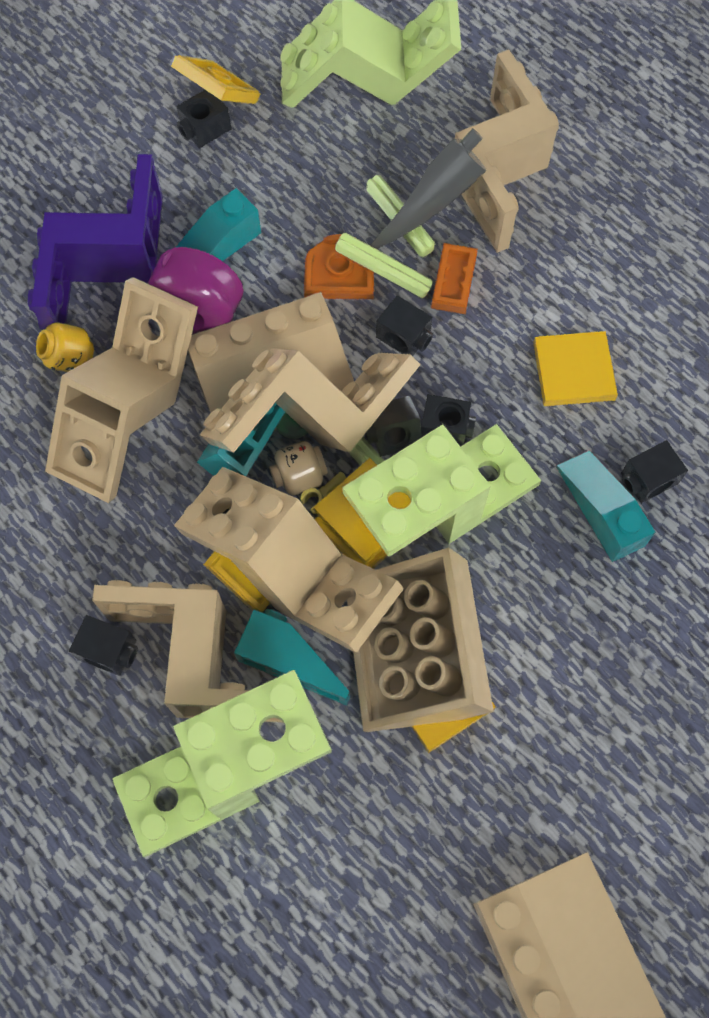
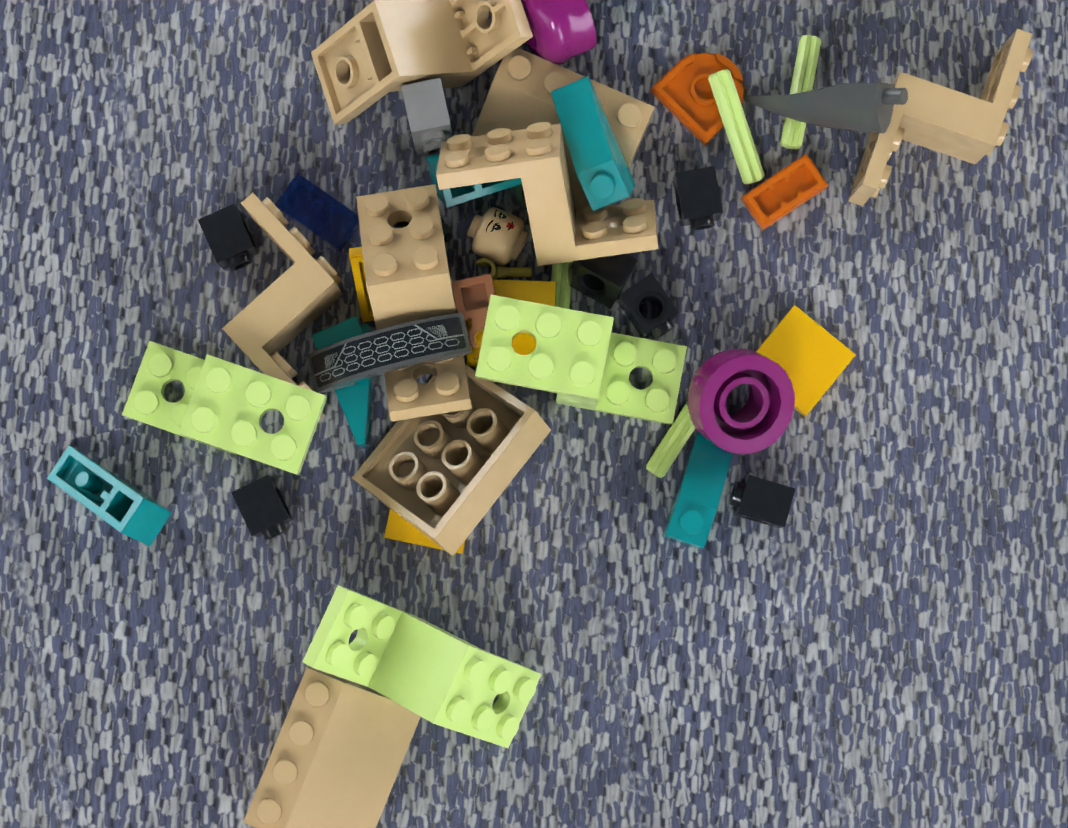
camera: 40 degrees right, 15 degrees up
none -> teal slope [47,445,172,546]
none -> black brick [231,475,293,540]
none -> clear blue plate [275,173,359,252]
none -> yellowish green bracket [302,585,542,748]
none -> slope [308,312,473,394]
none -> light grey brick [401,78,453,155]
none -> nougat plate [451,274,496,348]
none -> teal slope [551,75,636,211]
none -> yellowish green axle [646,402,696,478]
none -> magenta piece [687,349,795,454]

